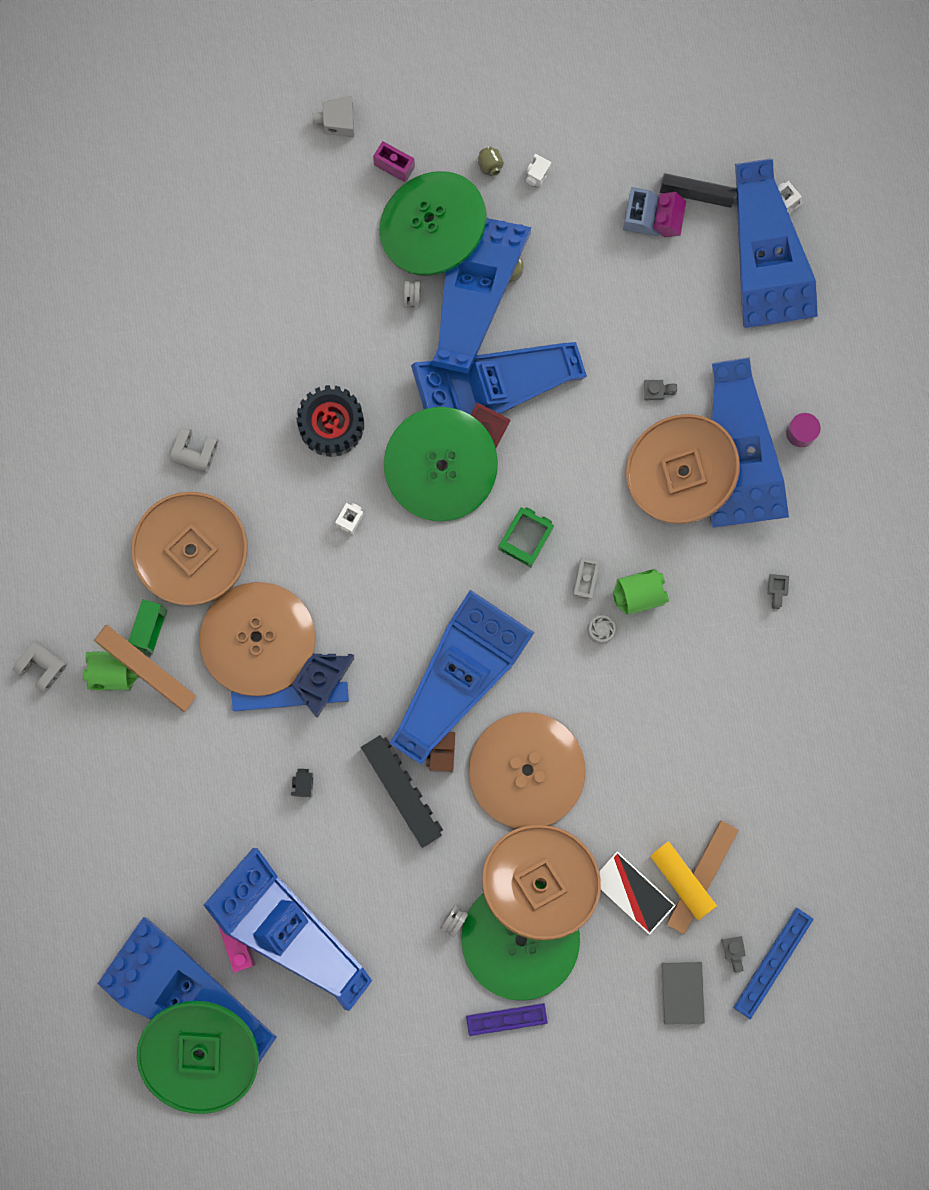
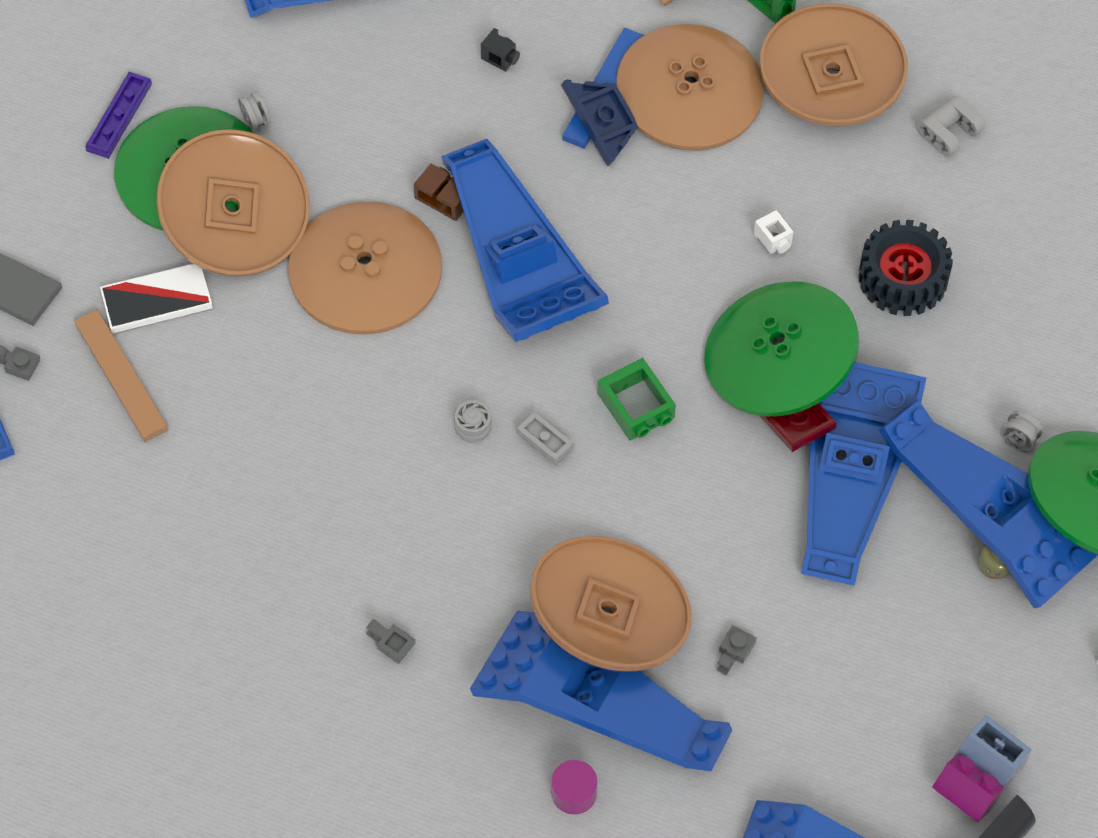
camera: 125 degrees right, 20 degrees down
black brick [361,735,443,848] -> none
bright green cylinder [613,569,669,615] -> none
yellow brick [650,841,717,921] -> none

